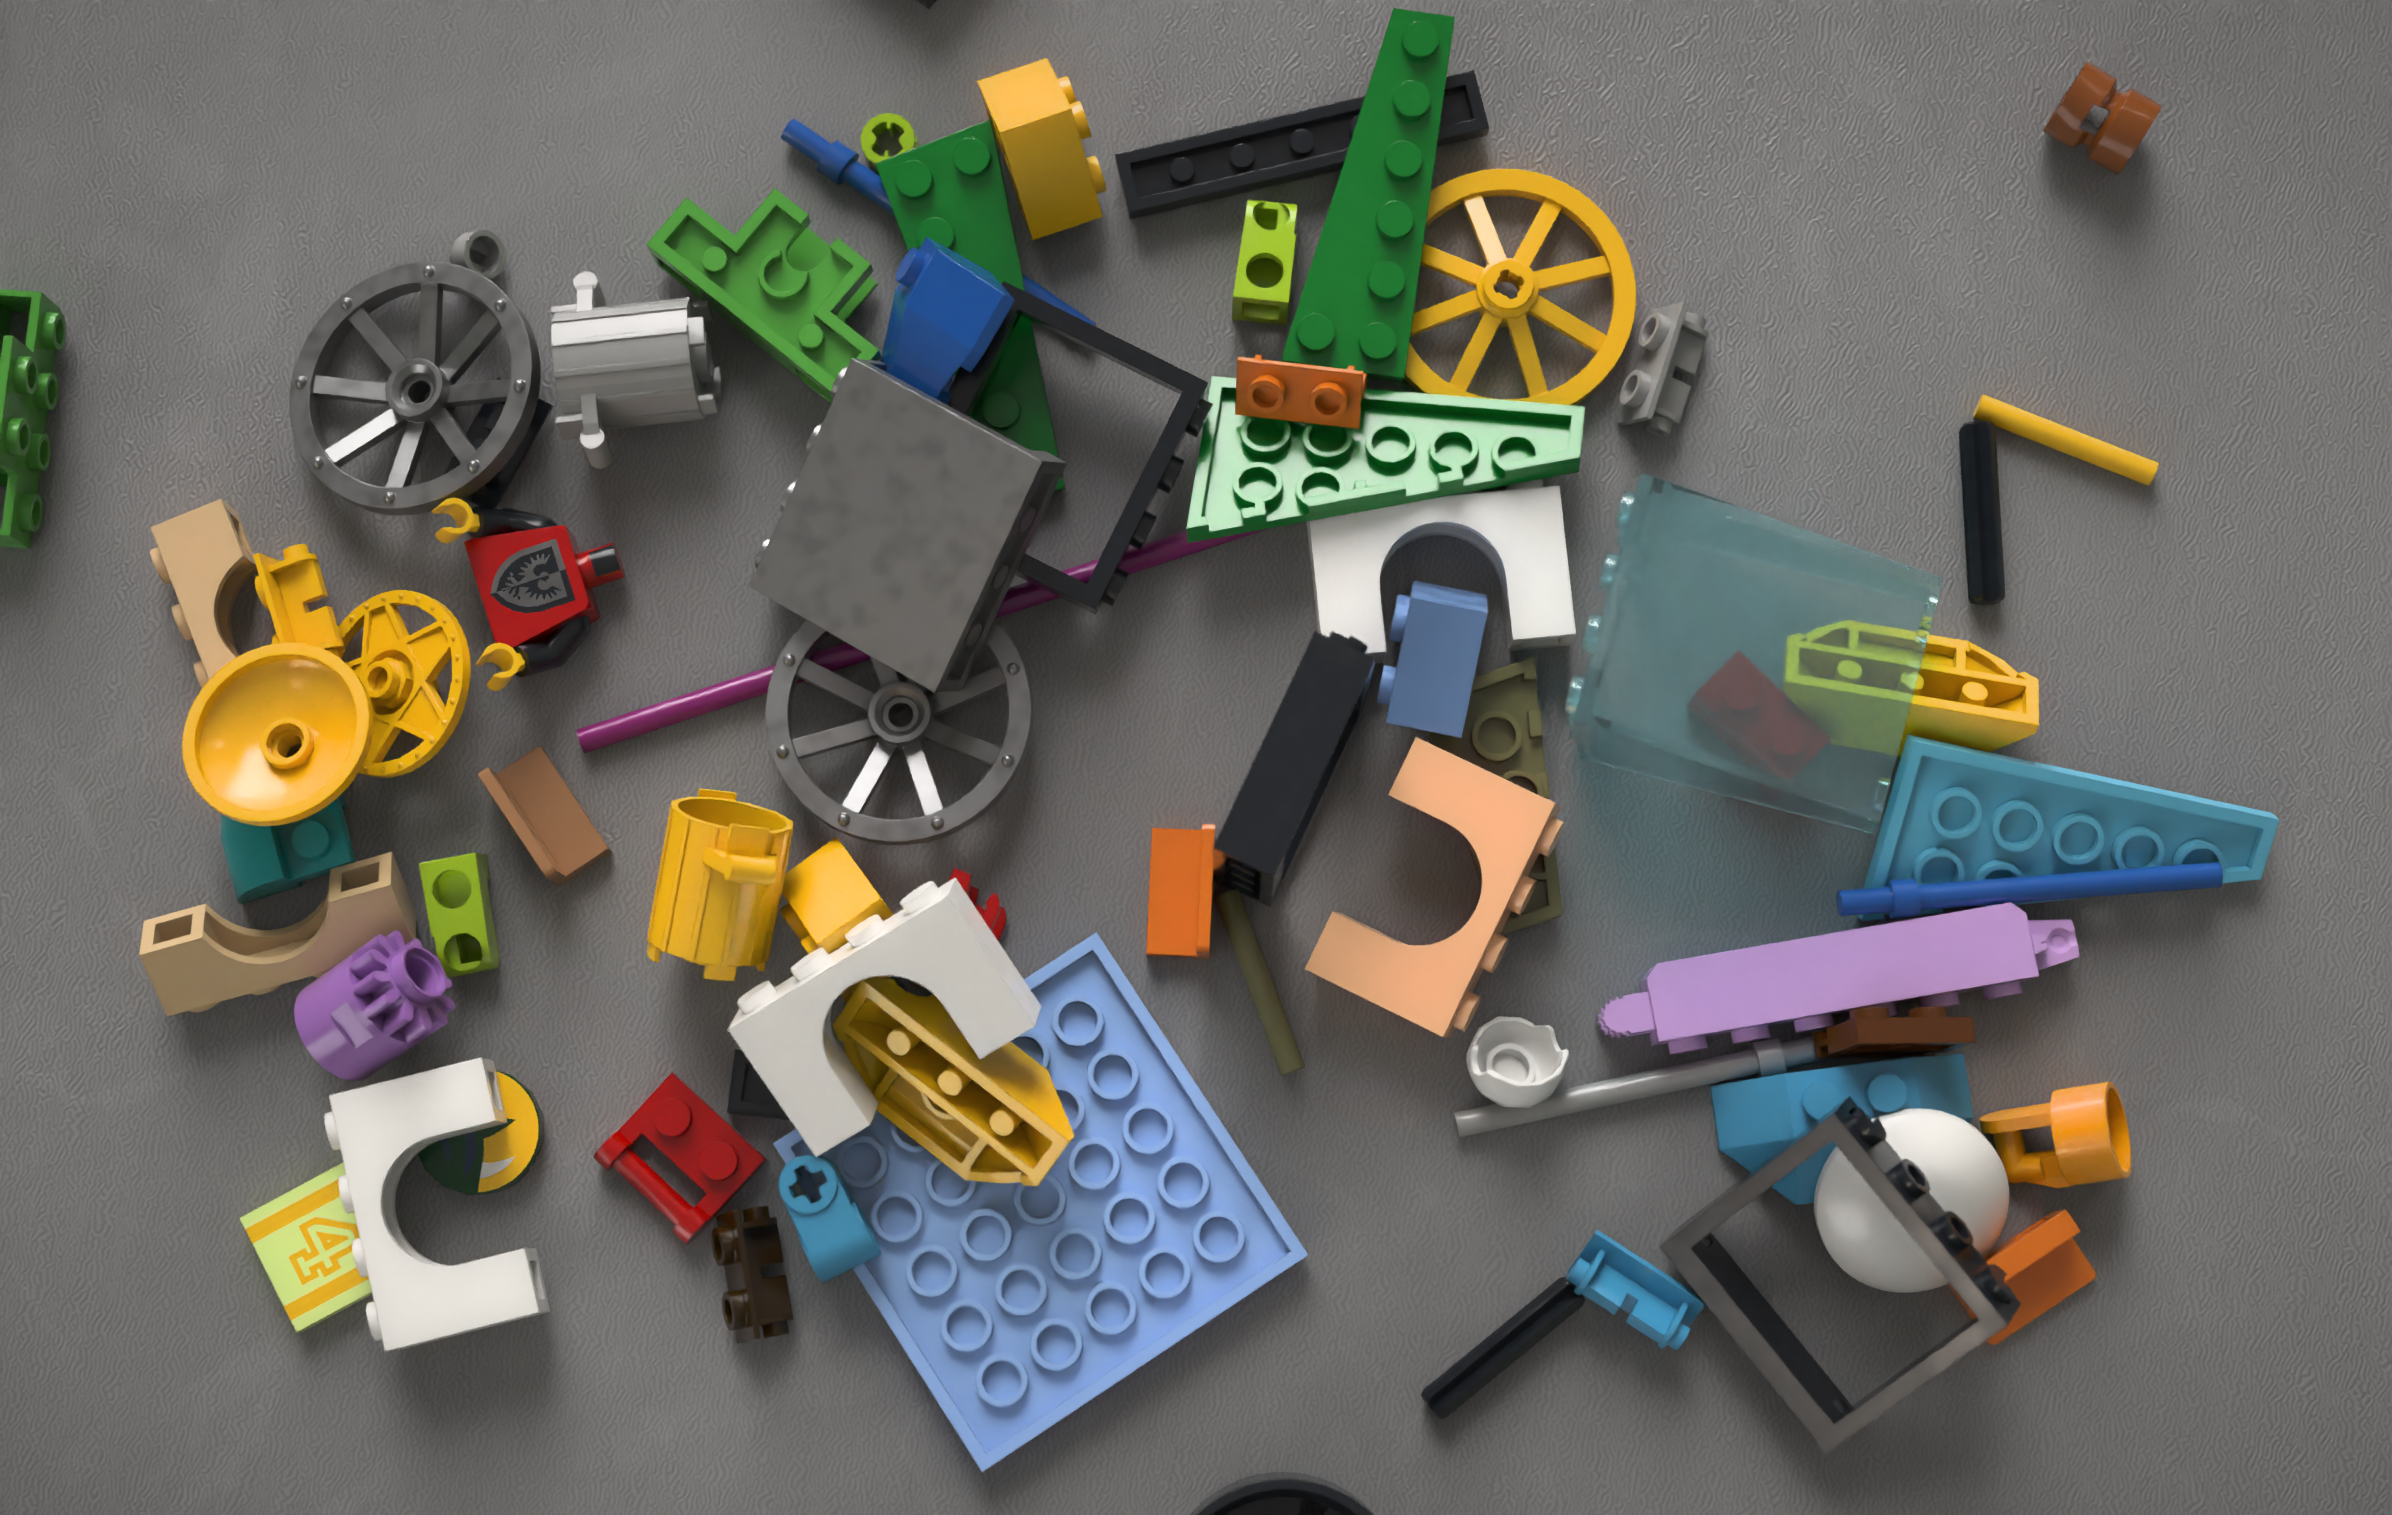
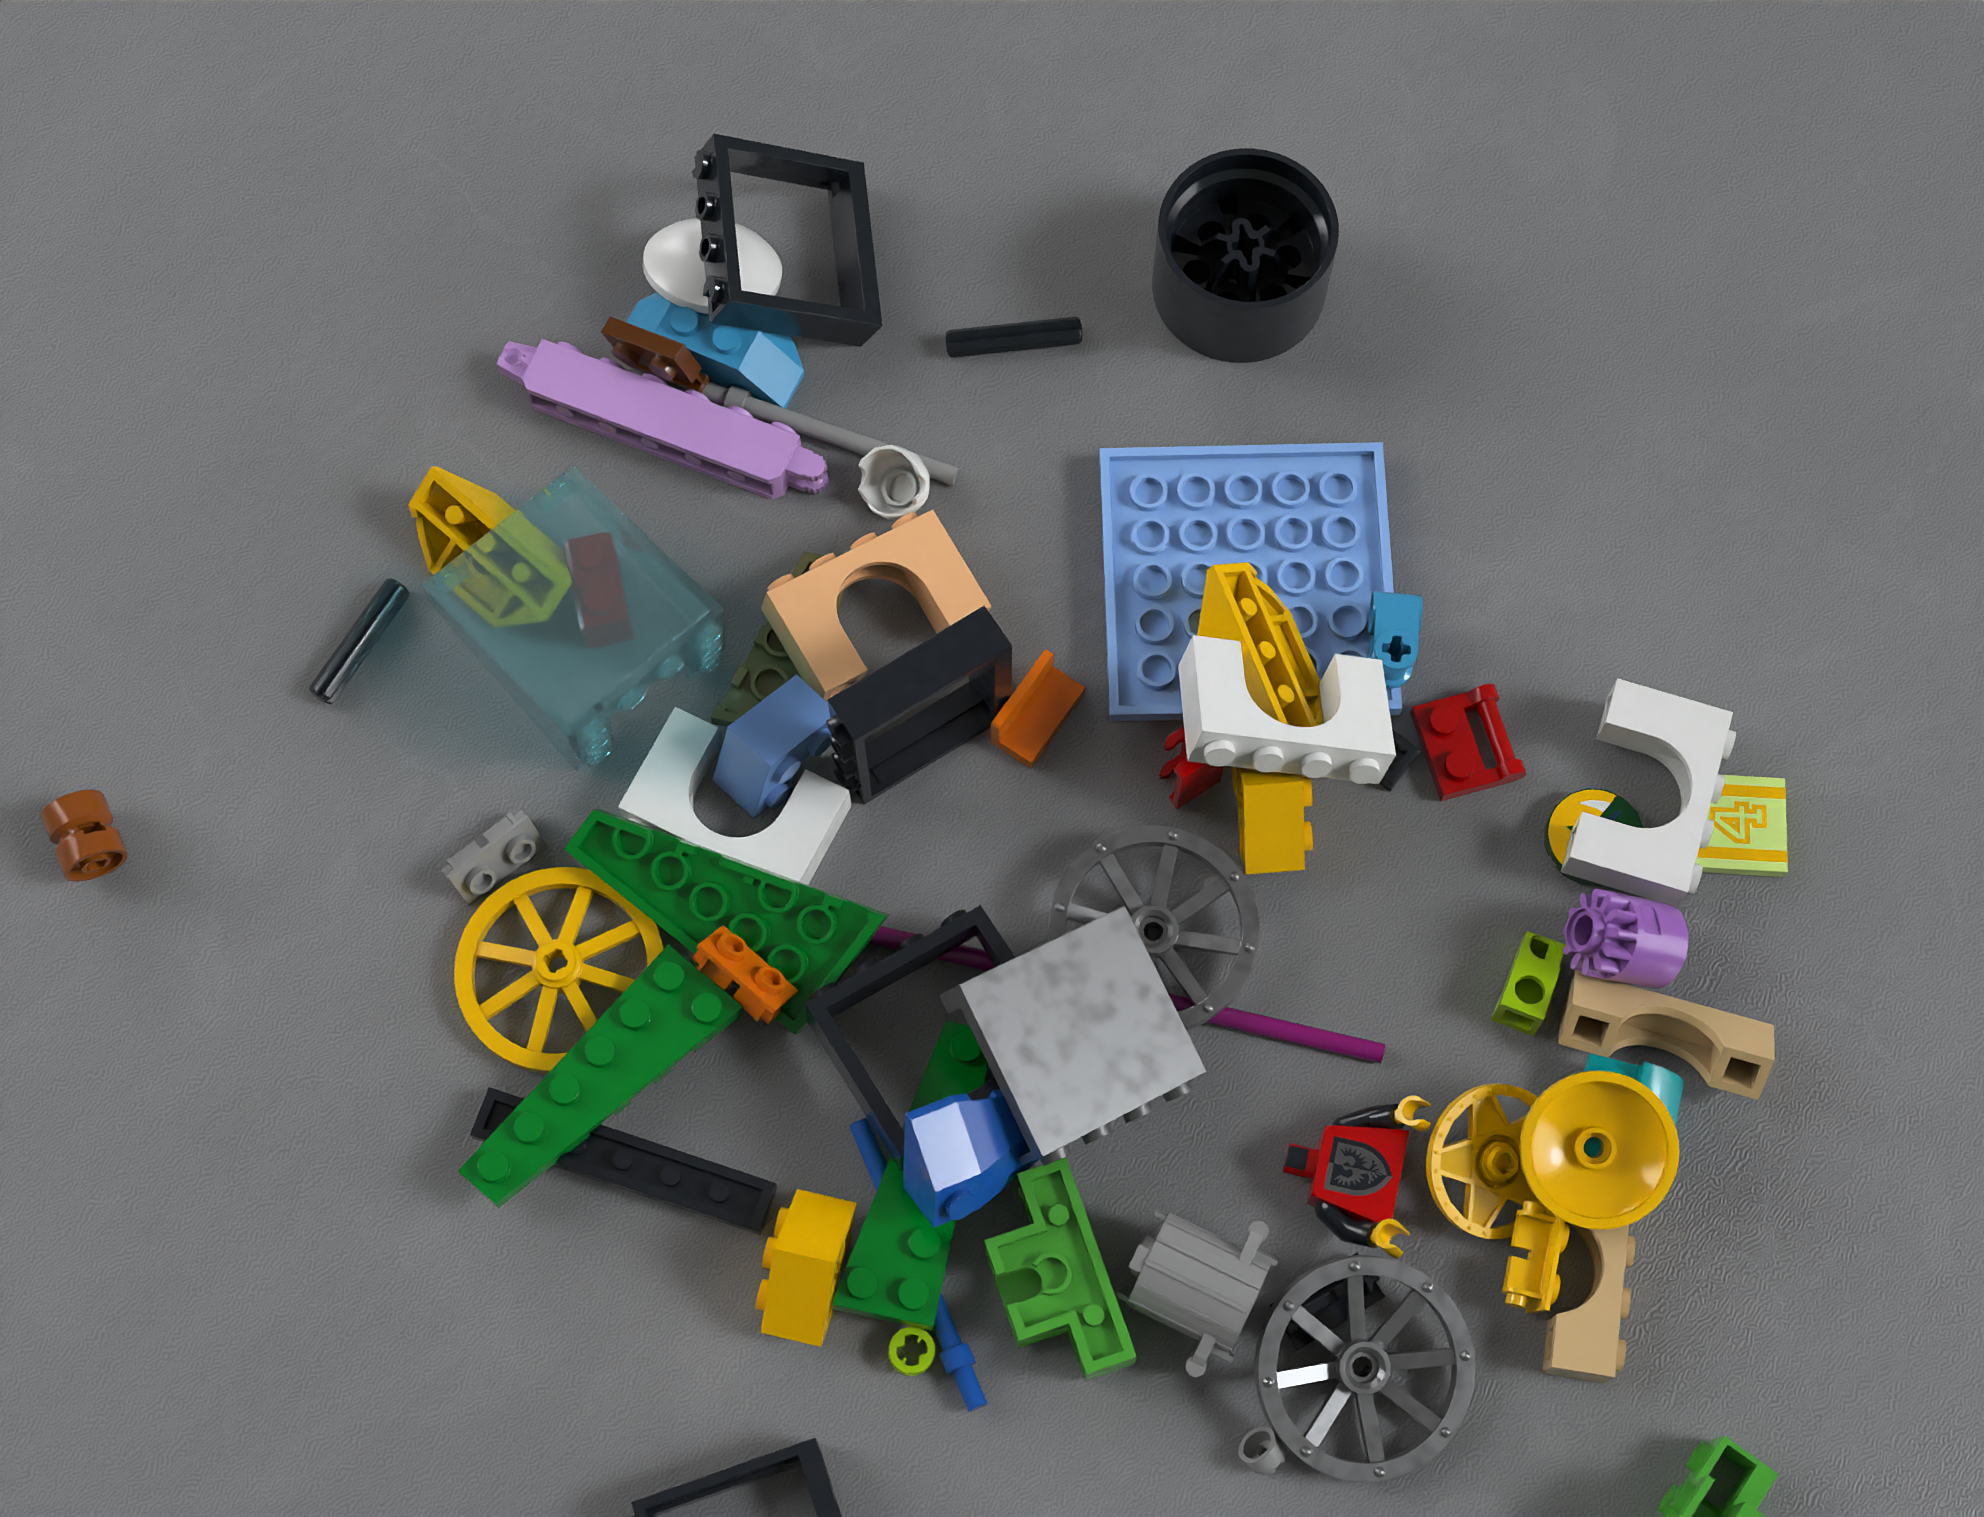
camera: 150 degrees left, 10 degrees down
medium nougat panel [478,745,612,887] -> none
yellow container [646,788,794,981] -> none
dark brown hinge [711,1206,794,1344] -> none
olive bar [1214,889,1305,1076] -> none
lime leg [1232,199,1298,325] -> none
dark azure hinge [1566,1230,1706,1351] -> none
blue bar [1836,862,2223,919] -> none
medium azure wing [1857,734,2279,921] -> none
orange panel [1948,1209,2096,1345] -> none
yellow bar [1973,394,2159,486] -> none
light orange piece [1979,1082,2132,1188] -> none

